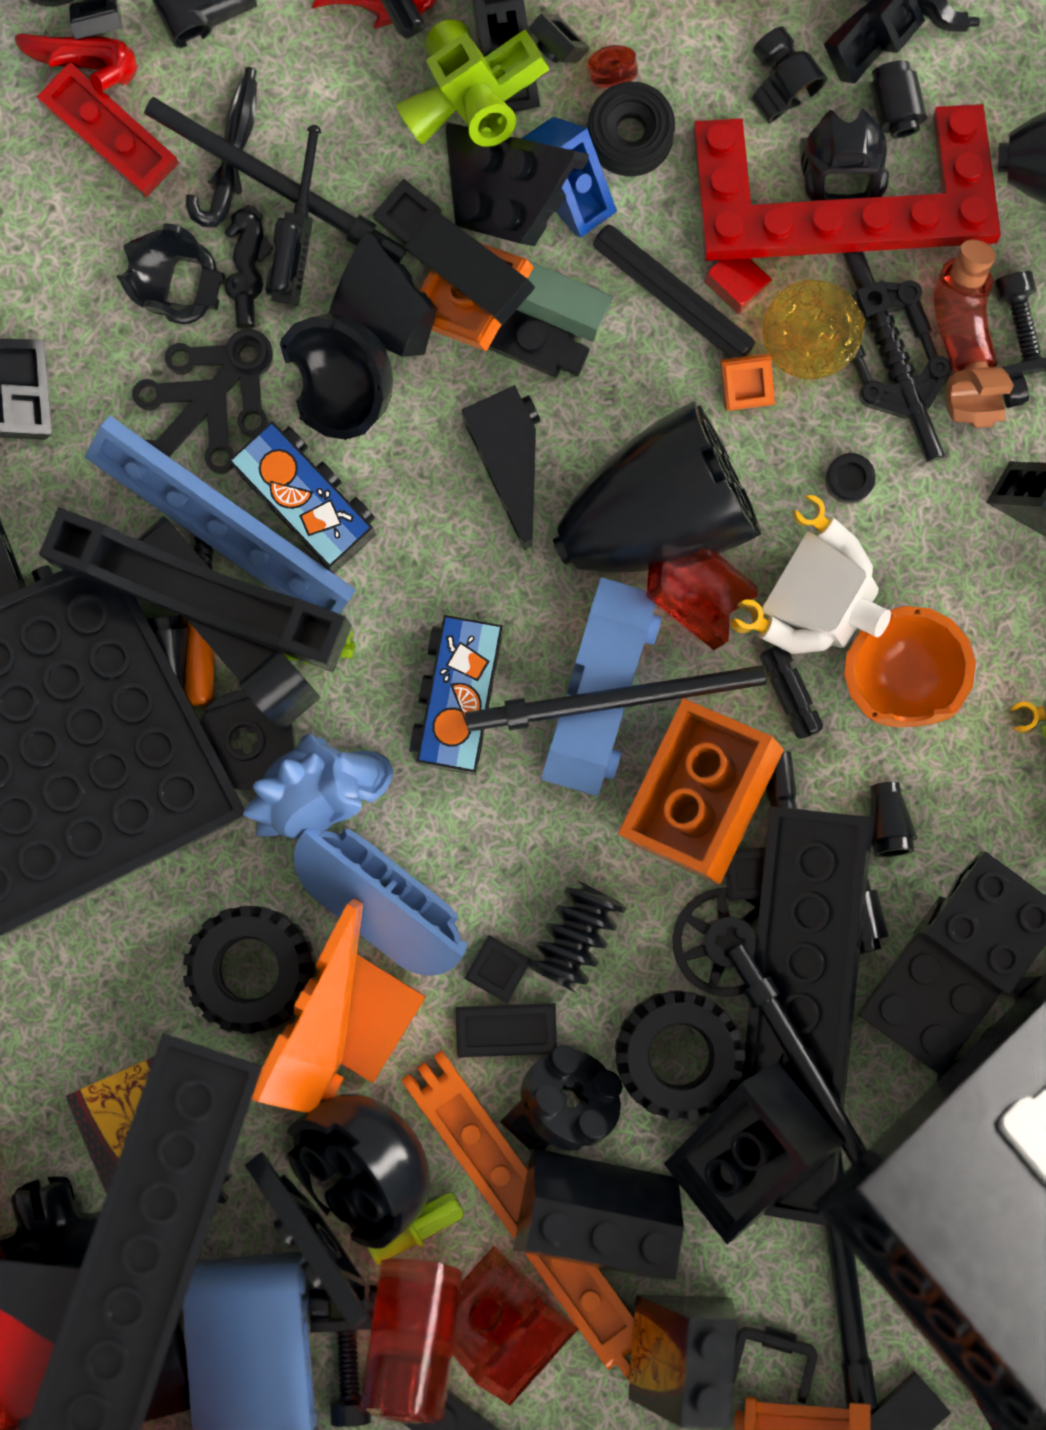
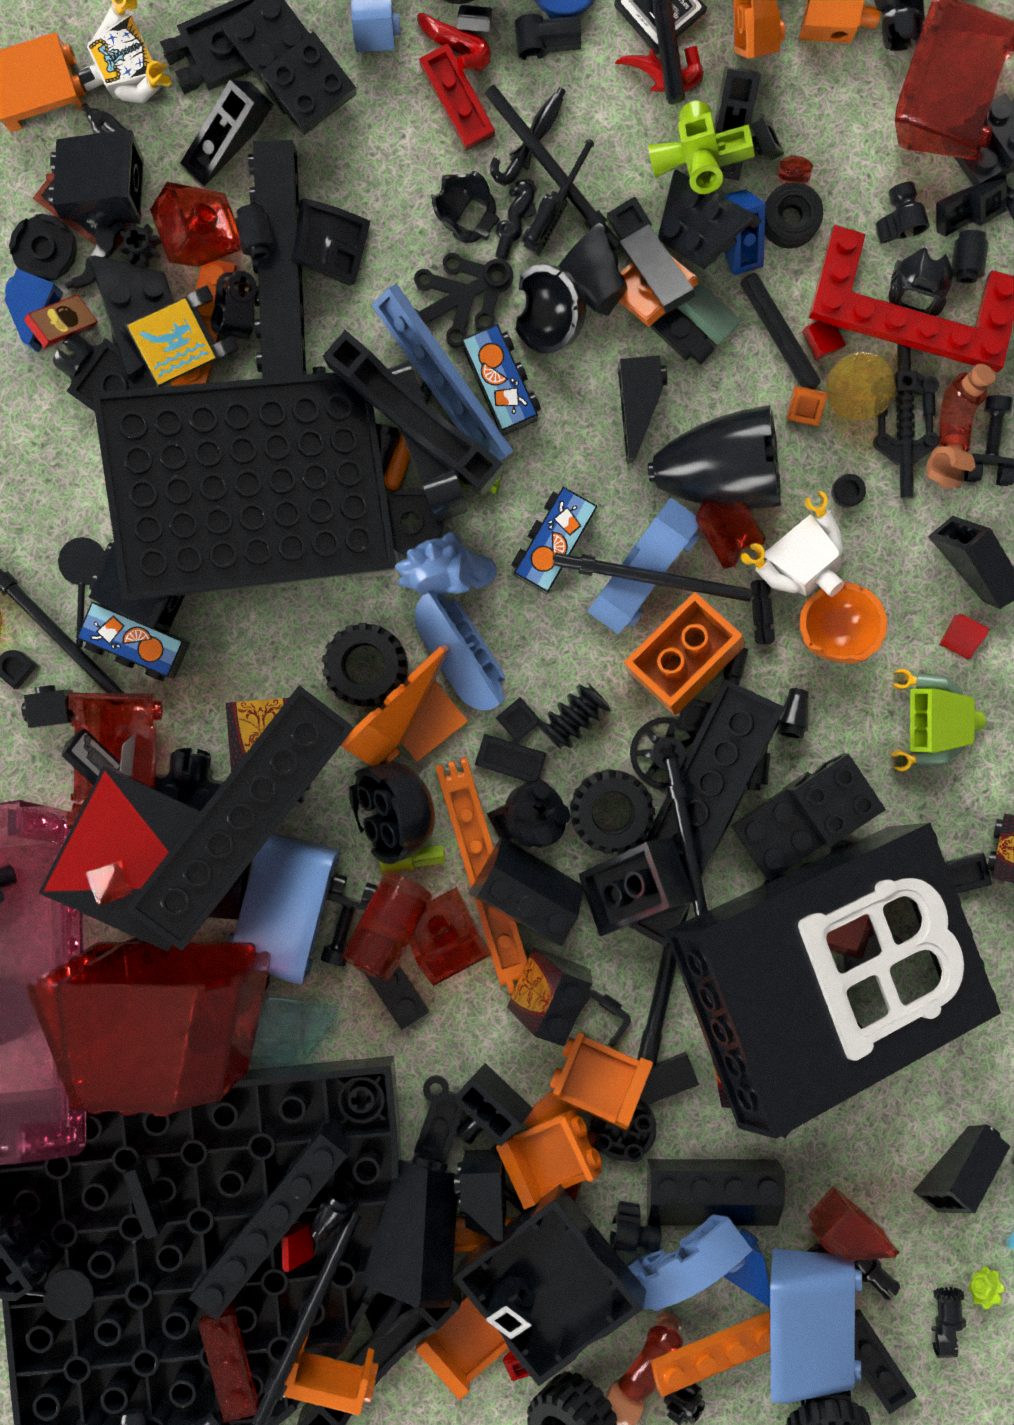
camera: 25 degrees right, 5 degrees up
black wing [245,1152,371,1330] -> none

